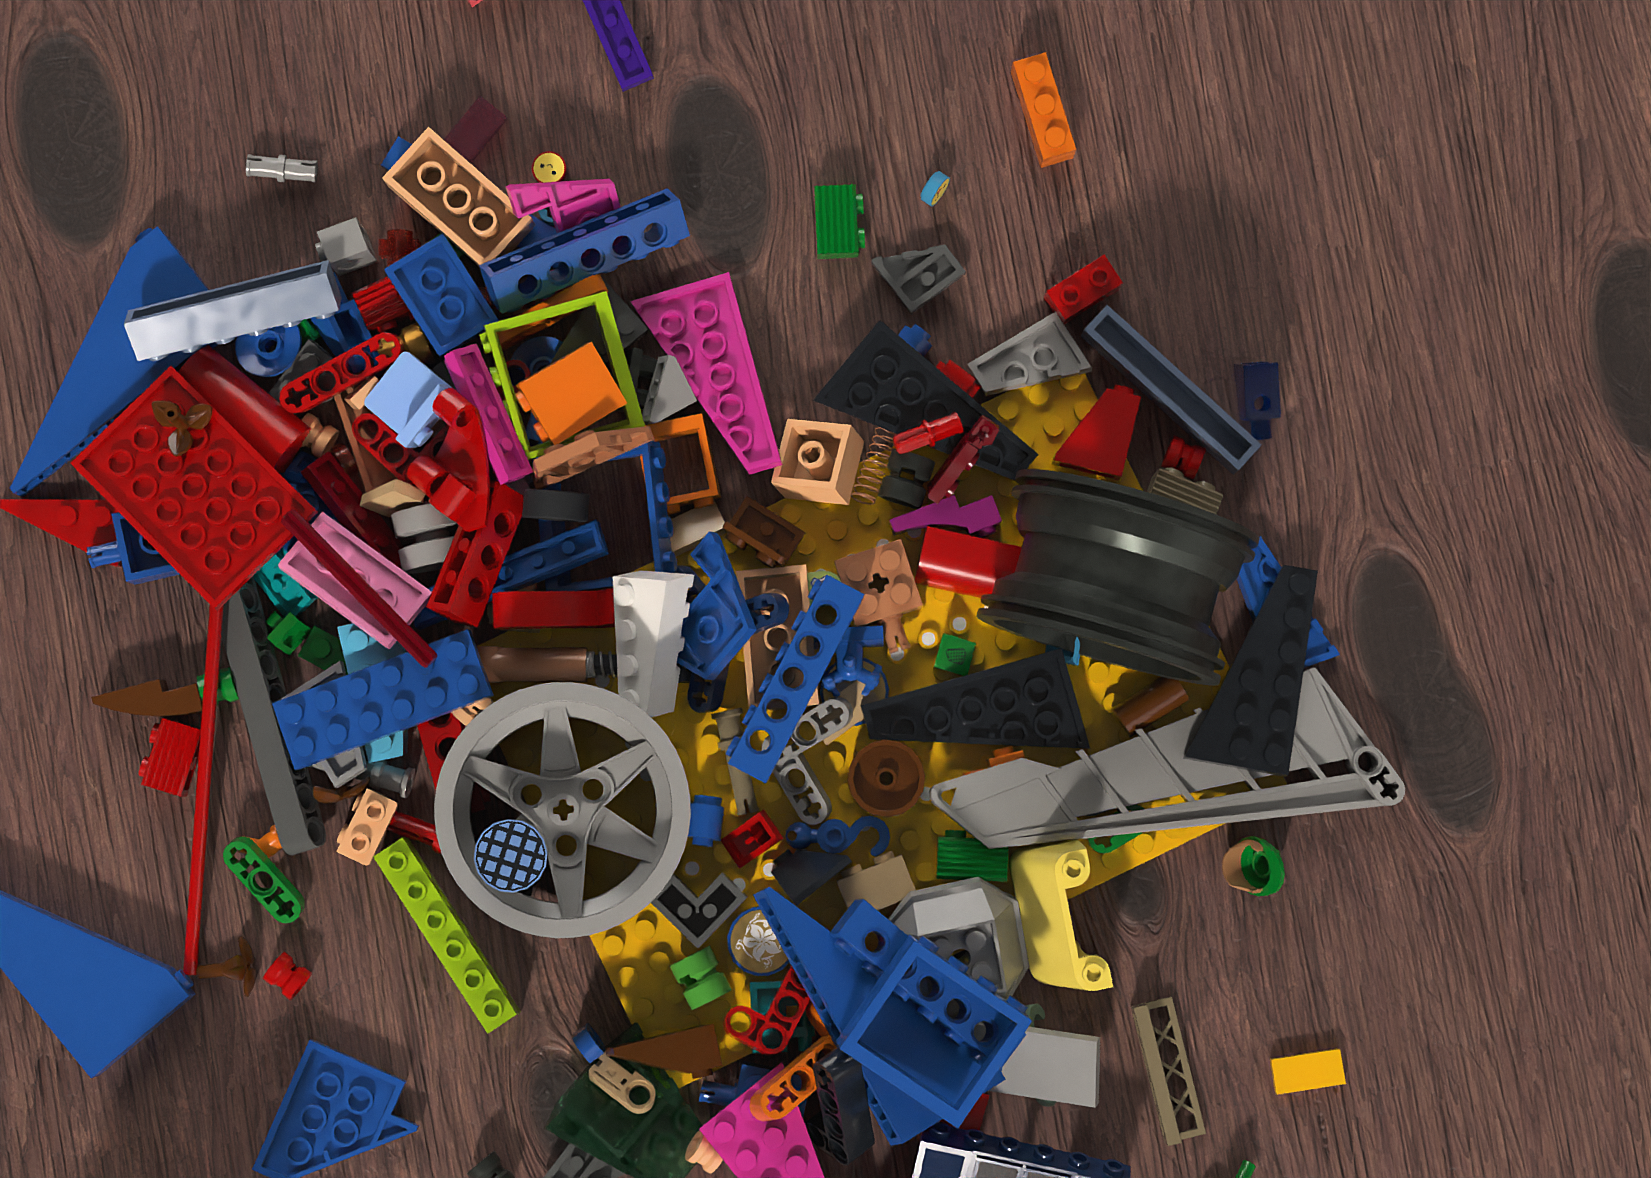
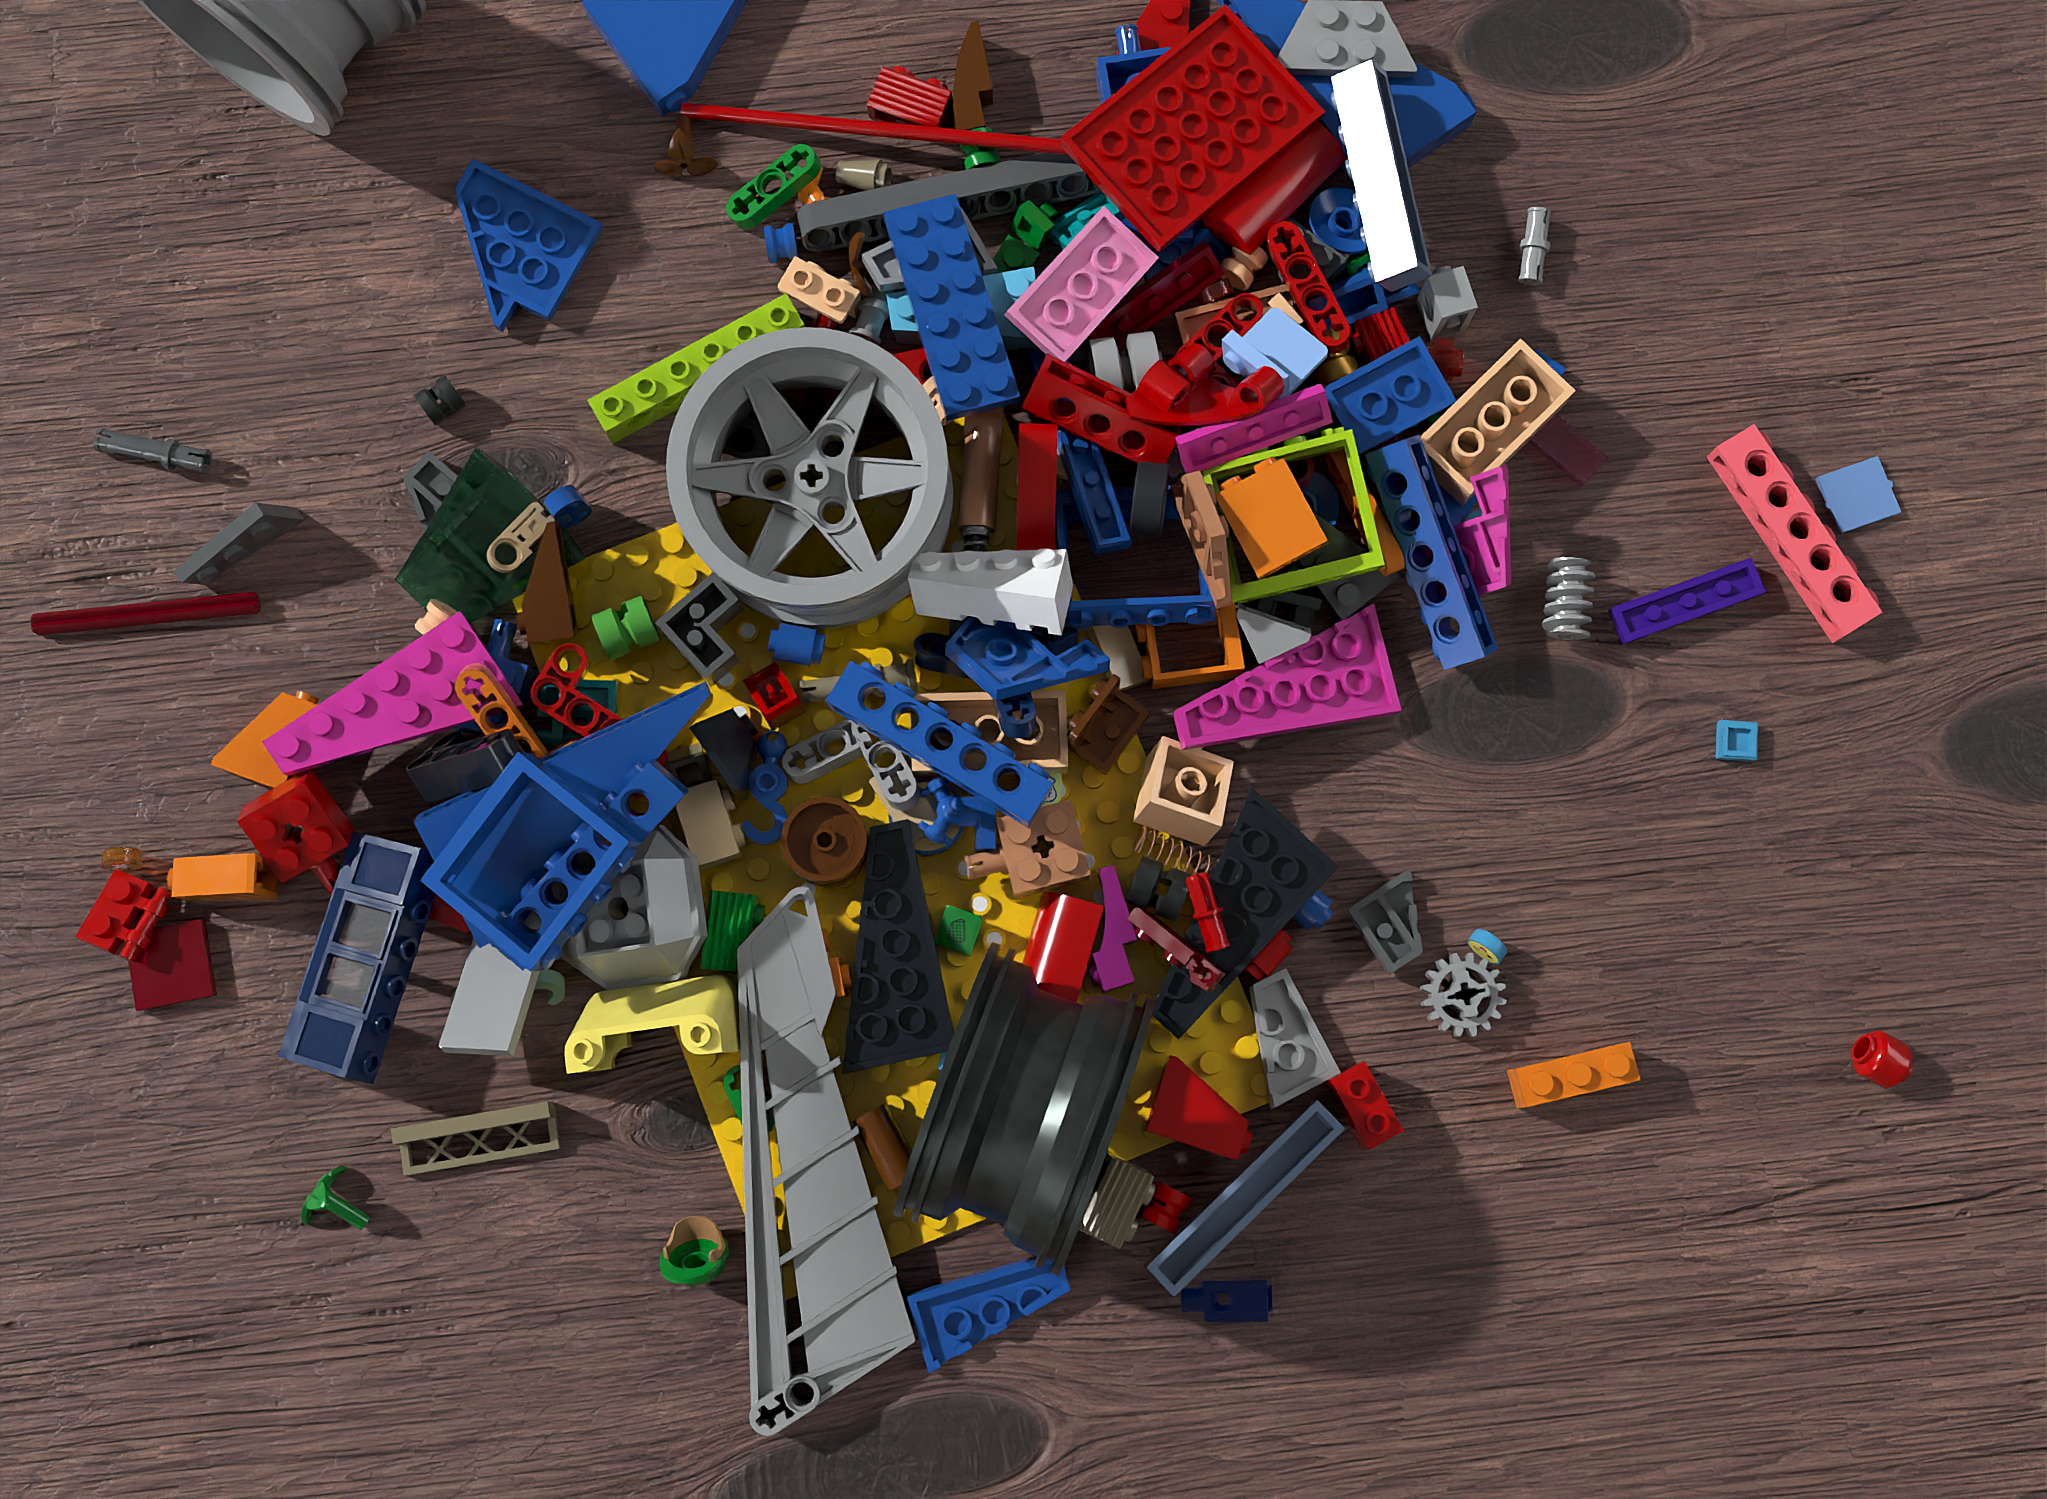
camera: 90 degrees right, 5 degrees down
reddish brown plant [152,401,212,456] -> none
red wheel [263,951,312,1000] -> none
dark red axle [281,509,437,668] -> none
tan tile [360,479,425,518] -> none
tile [474,819,548,893] -> none
light yellow tile [532,151,567,183] -> none
tile [727,907,789,976] -> none
green brick [814,184,865,259] -> none
black wing [1183,565,1318,777] -> none
yellow tile [1270,1048,1346,1095] -> none
none -> dark tan slope [666,743,713,788]
none -> blue wheel [764,223,799,263]
none -> dark tan cone [836,159,893,191]
none -> light grey wing [1277,0,1417,78]
none -> light grey gear [1420,953,1507,1037]
none -> light grey piece [1542,557,1596,640]

